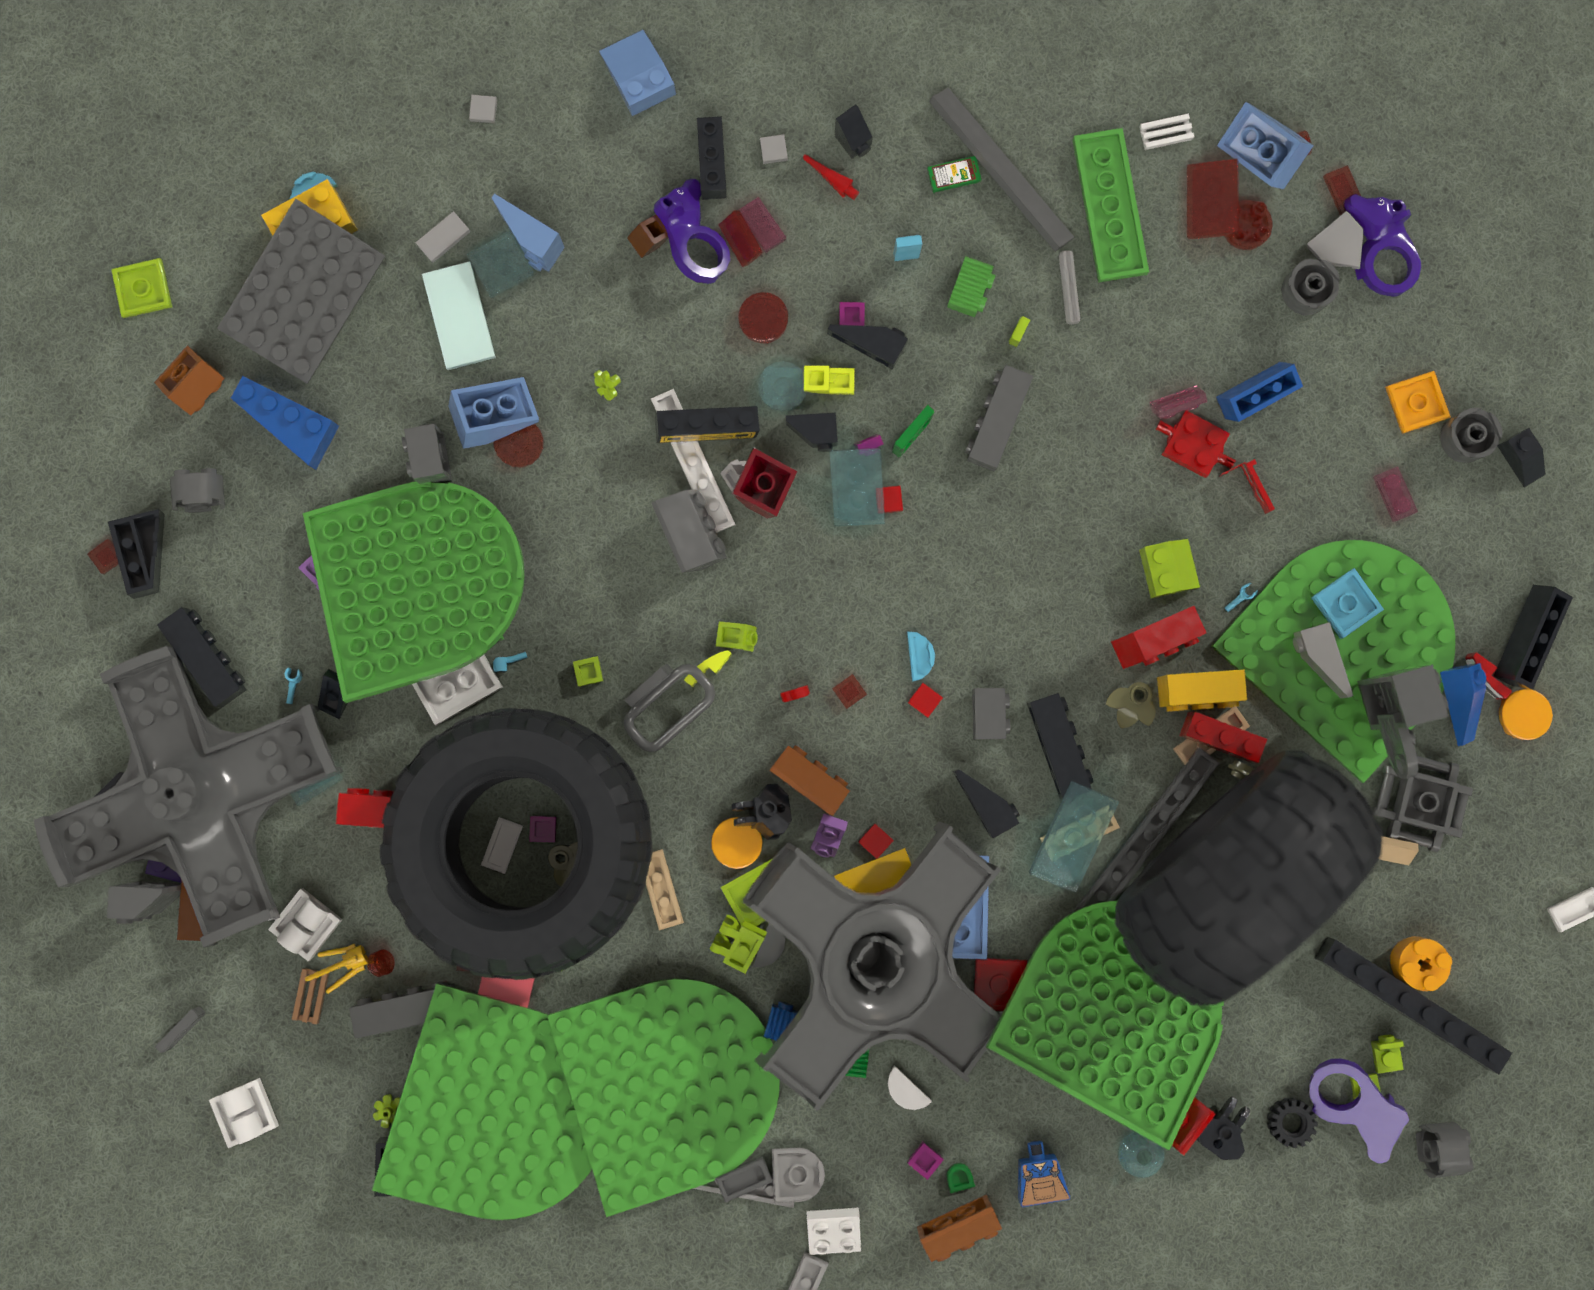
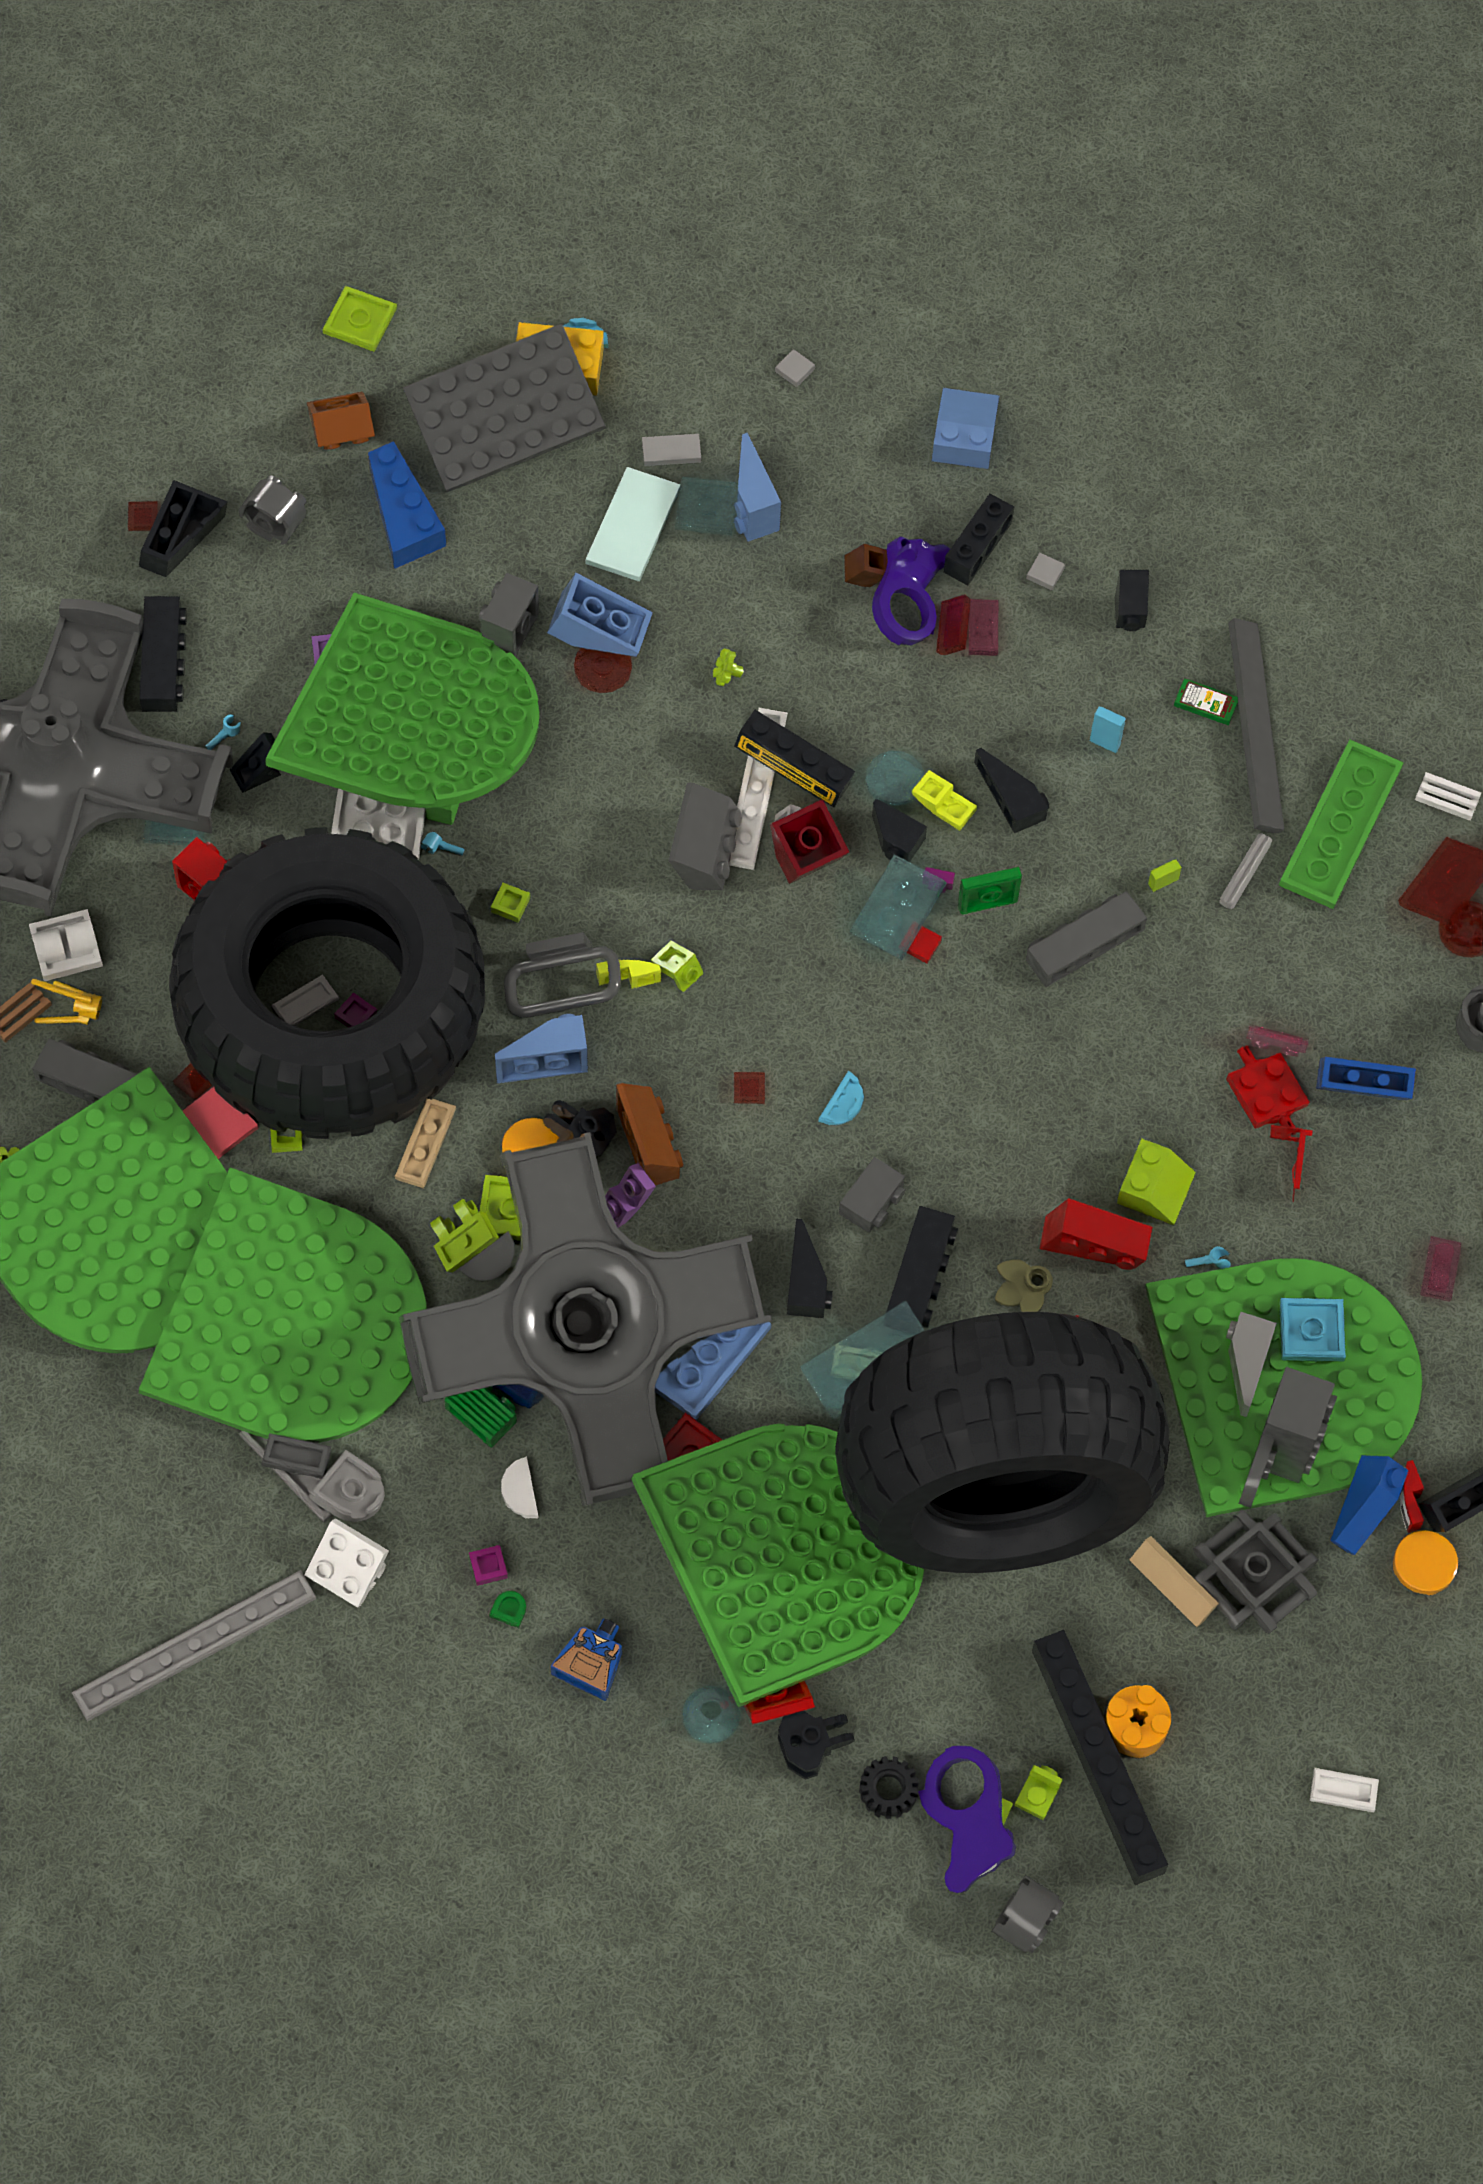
camera: 35 degrees right, 20 degrees down
clear red tile [367,949,395,977] -> none
clear red tile [739,292,788,344] -> none
red tile [780,684,810,703] -> none
red piece [803,154,859,200] -> none
magenta plate [839,302,865,326] -> none
red tile [858,823,894,859] -> none
red tile [908,683,943,718] -> none
dark orange slope [917,1194,1002,1262] -> none
bright green brick [947,256,996,317] -> none
yellow brick [1157,670,1247,712] -> none
none -> medium blue slope [495,1014,588,1083]

